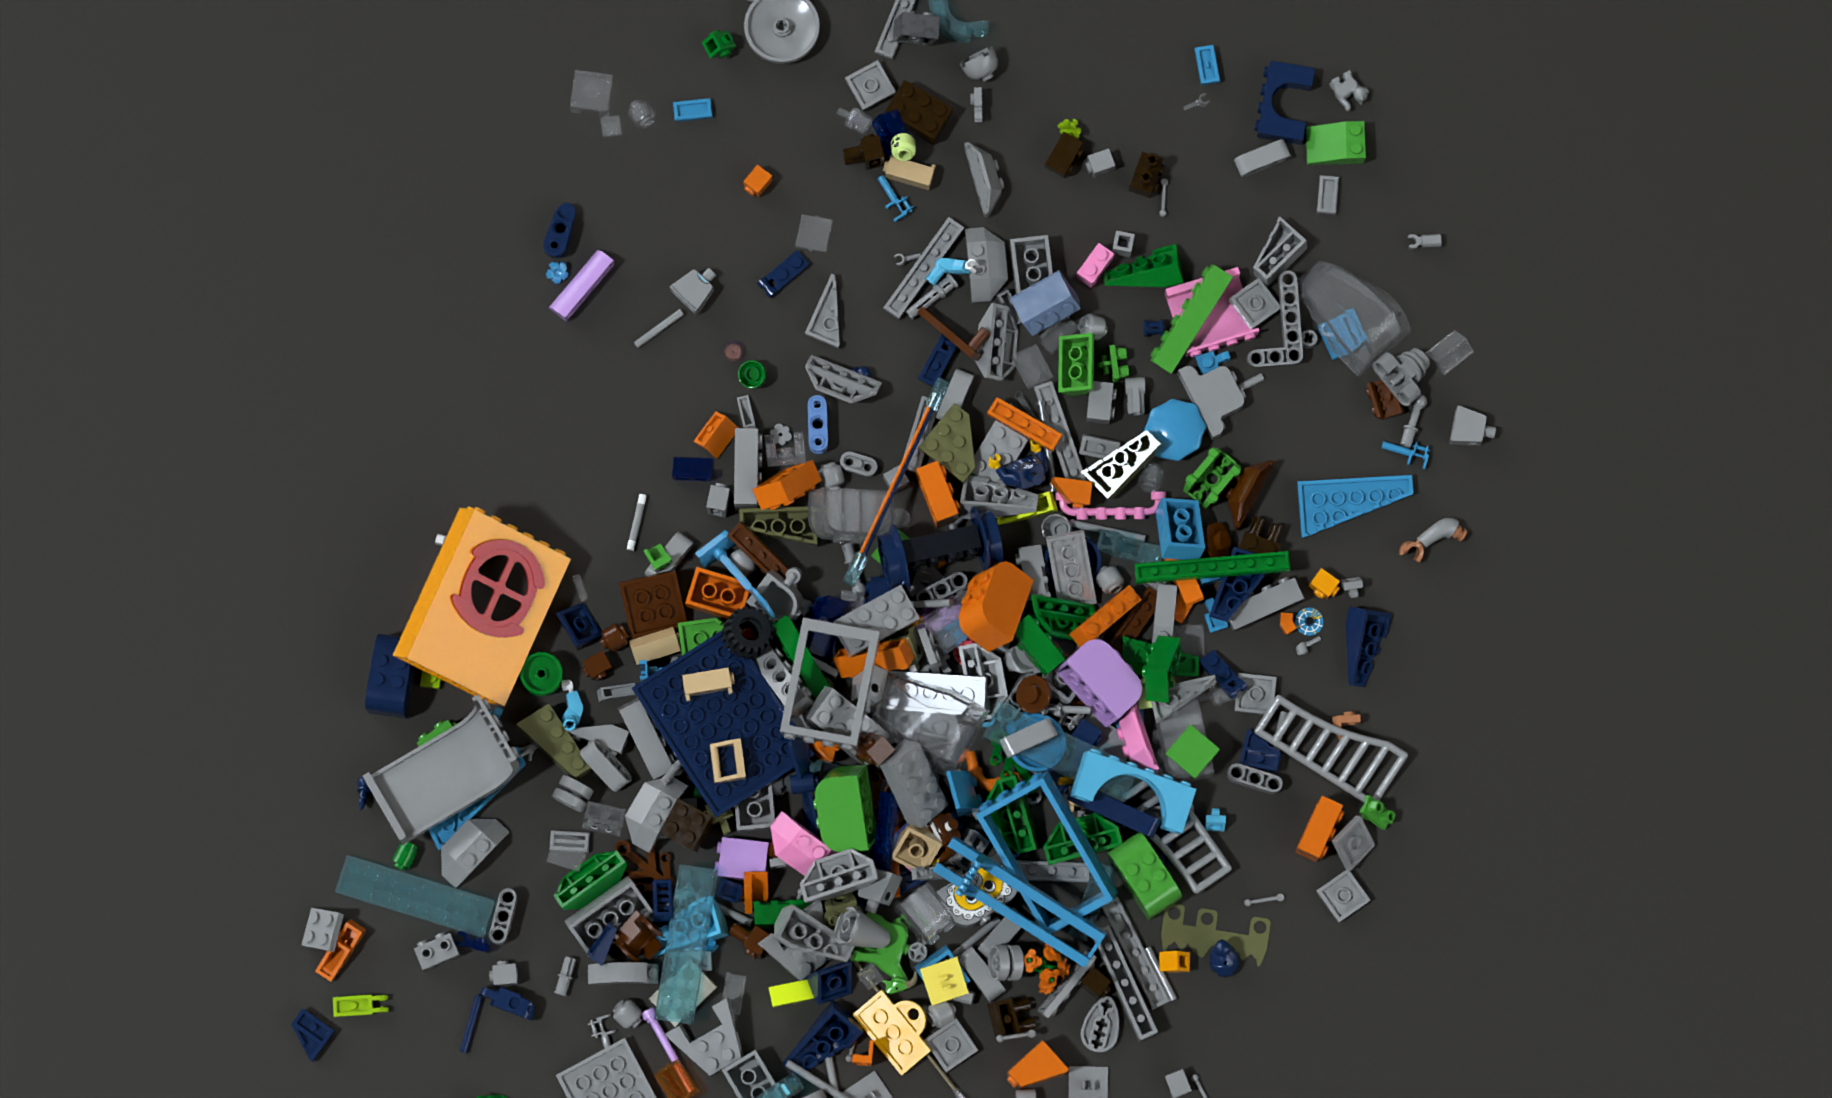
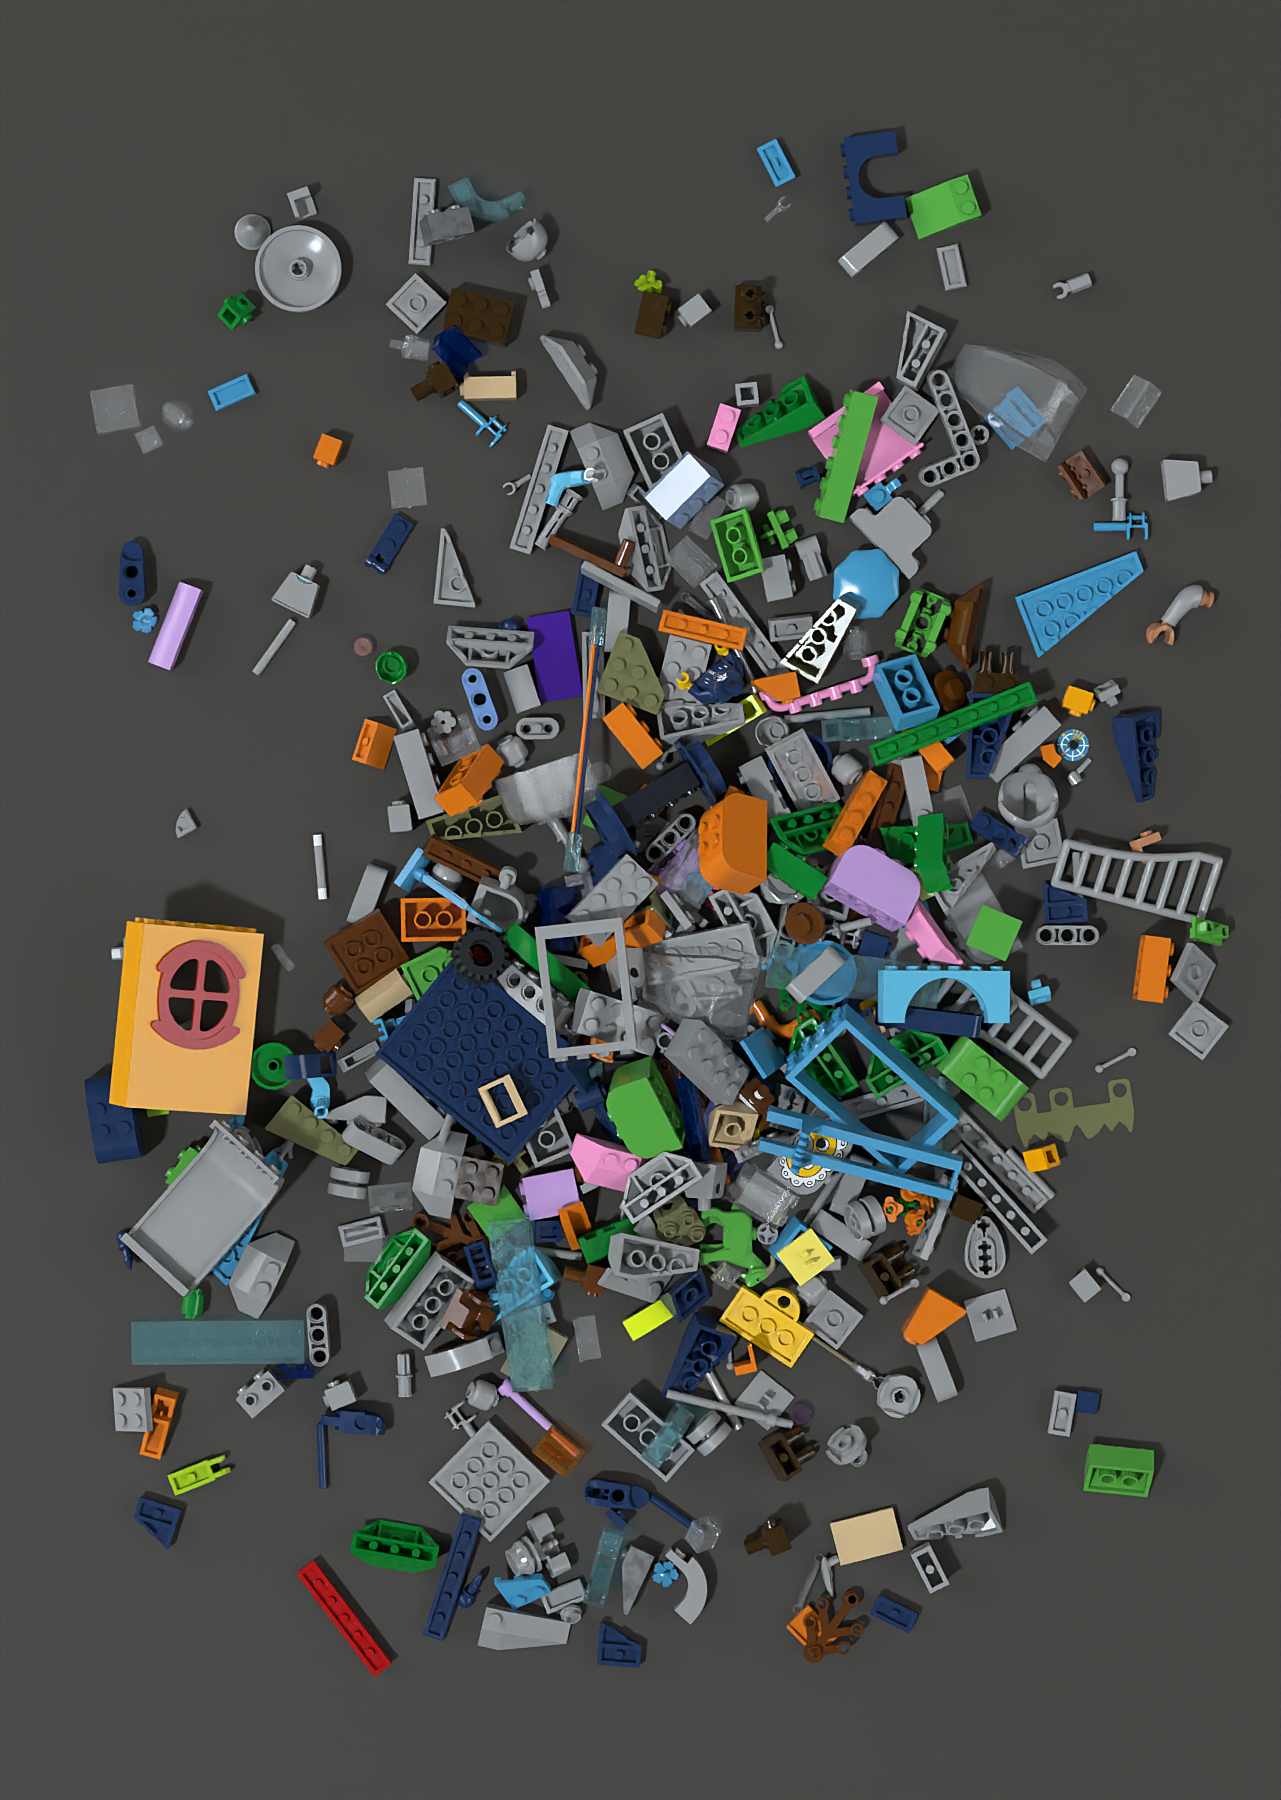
camera: 20 degrees left, 10 degrees up
dark blue slope [556,602,602,651] -> none
dark blue slope [587,922,617,966] -> none
bright green panel [643,544,672,573] -> none
light grey wing [665,997,744,1075] -> none
clear blue panel [672,457,712,482] -> none
tan brick [682,668,735,701] -> none
light grey cone [834,907,890,949] -> none
reddish brown brick [853,732,895,766] -> none
light grey brick [883,465,909,493] -> none
yellowish green head [891,133,916,161] -> none
light grey bar [910,599,954,608] -> none
dark azure plate [1204,598,1229,633] -> none
dark blue piece [1209,940,1240,978] -> none
light grey animal [1329,70,1369,111] -> none
light grey beam [1373,348,1430,406] -> none
none -> light grey tile [176,809,197,838]
none -> dark blue piece [284,1052,336,1080]
none -> bright green tile [467,1185,527,1242]
none -> light grey brick [503,664,541,714]
none -> dark purple tile [526,611,583,703]
none -> light grey tile [581,561,661,613]
none -> light grey piece [998,763,1059,829]

